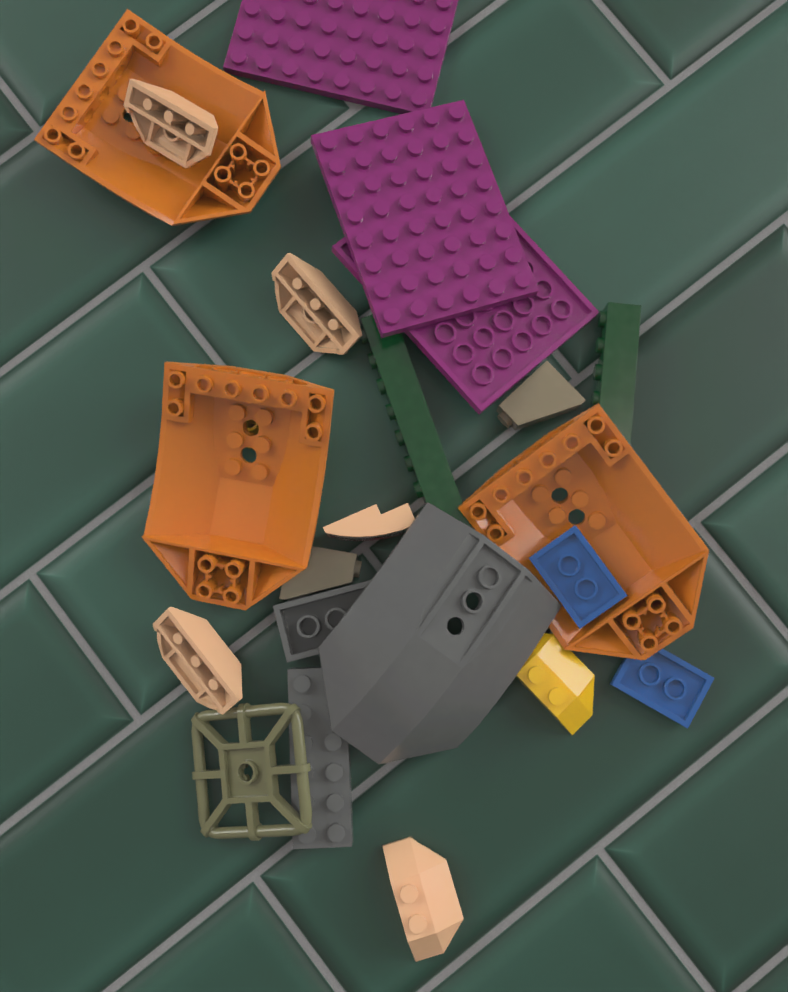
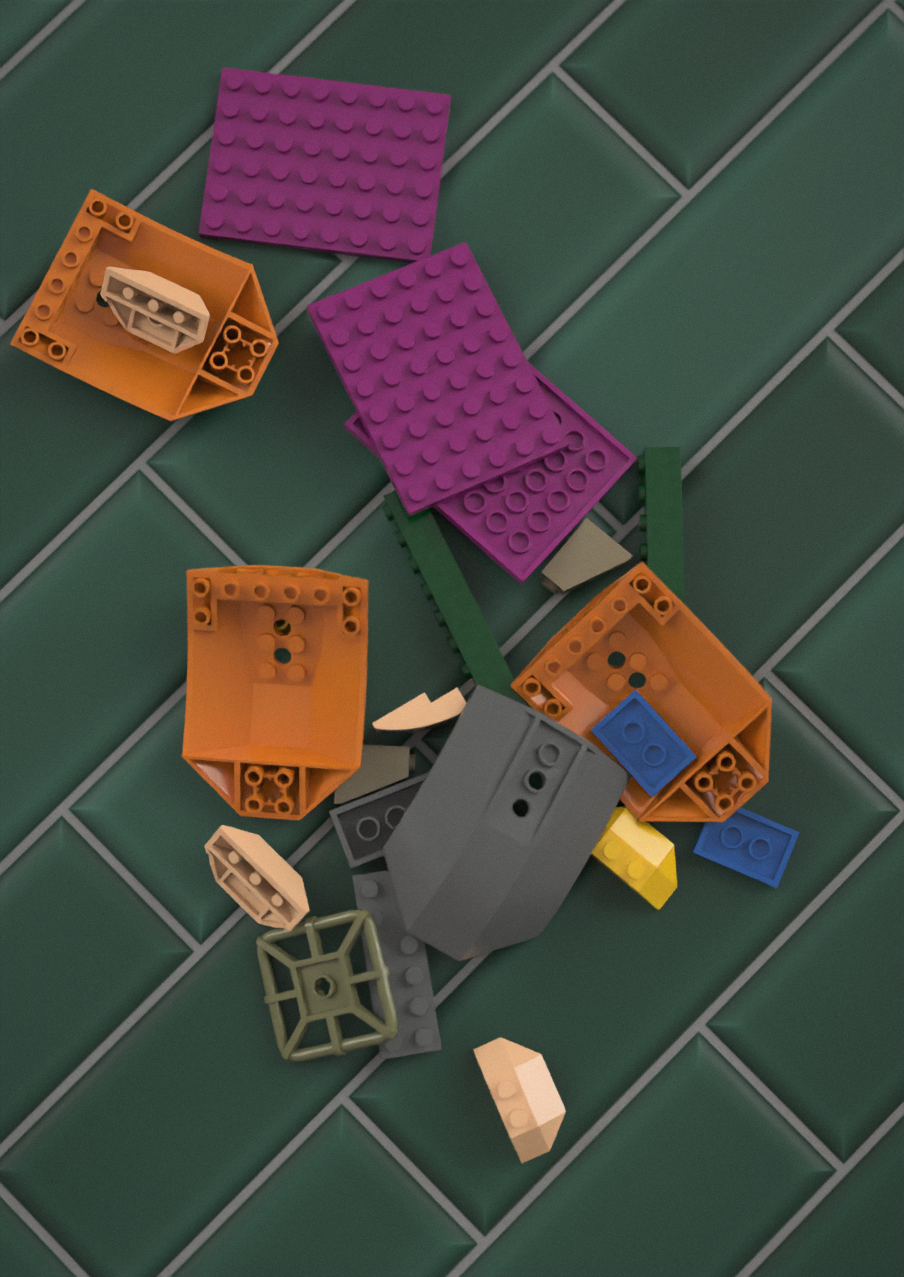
camera: 10 degrees left, 0 degrees up
light nougat wedge [271,253,362,355] -> none

